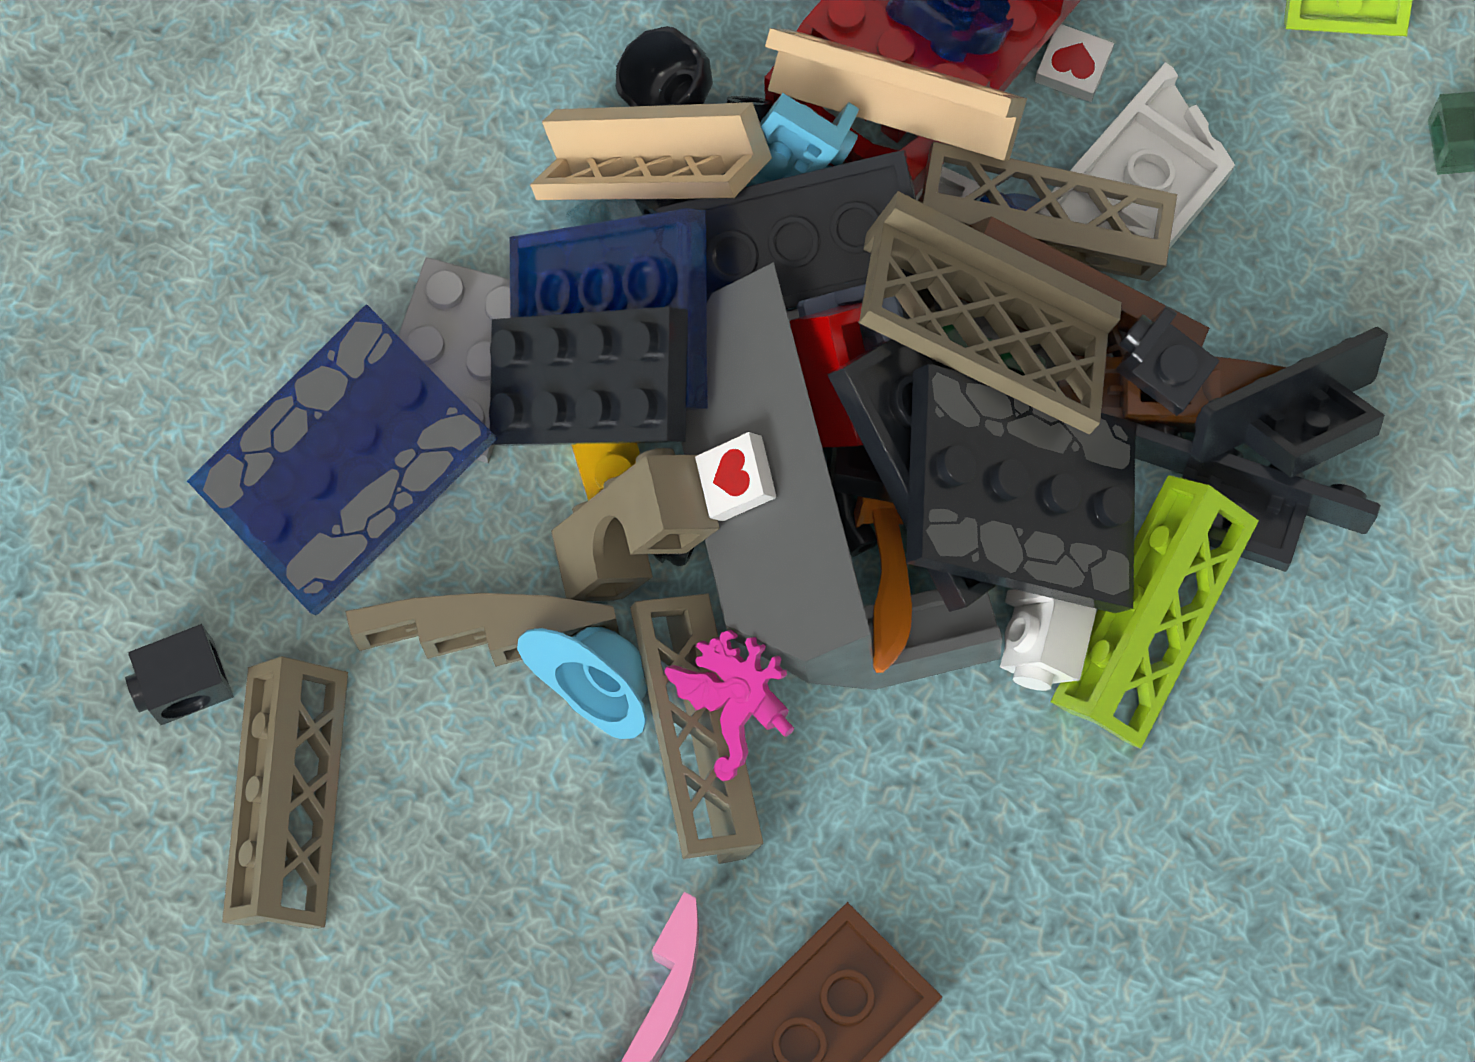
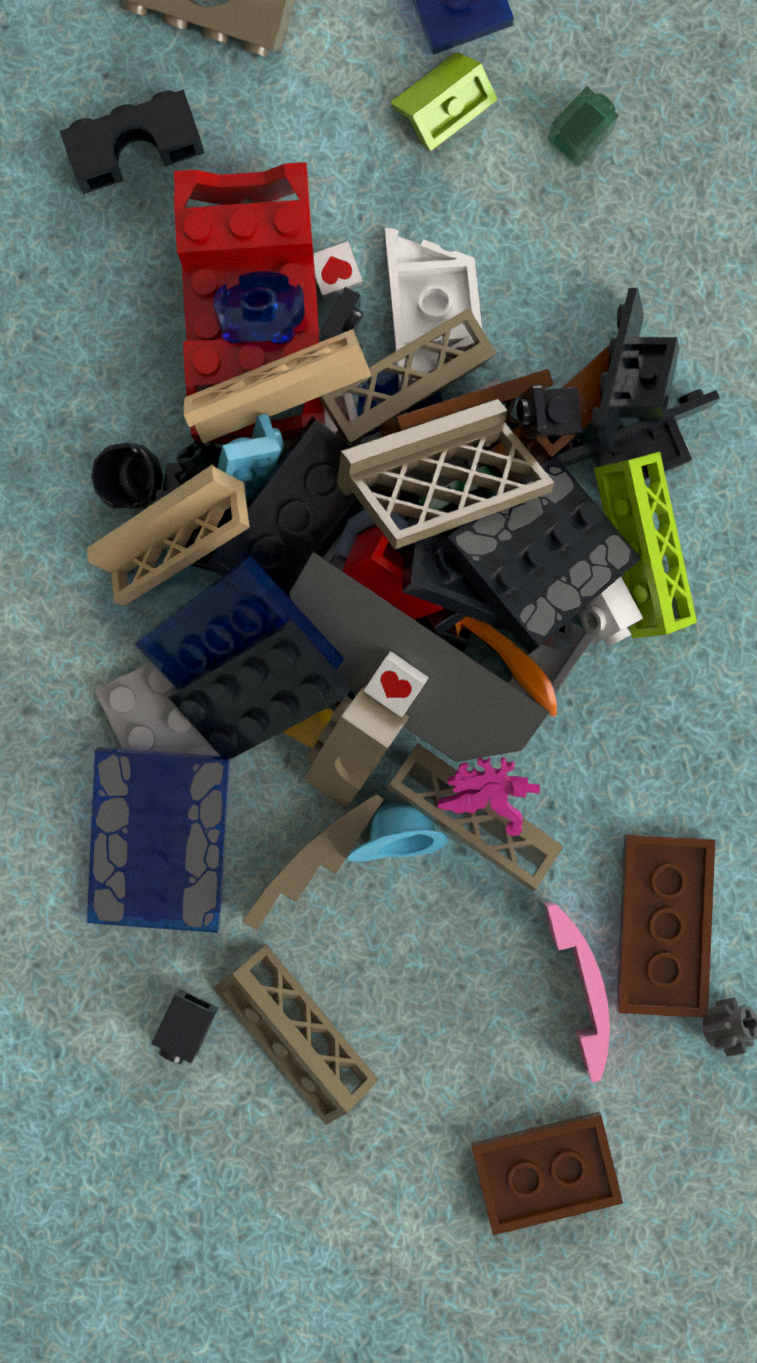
camera: 45 degrees left, 15 degrees up
none -> black bracket [320,286,364,349]

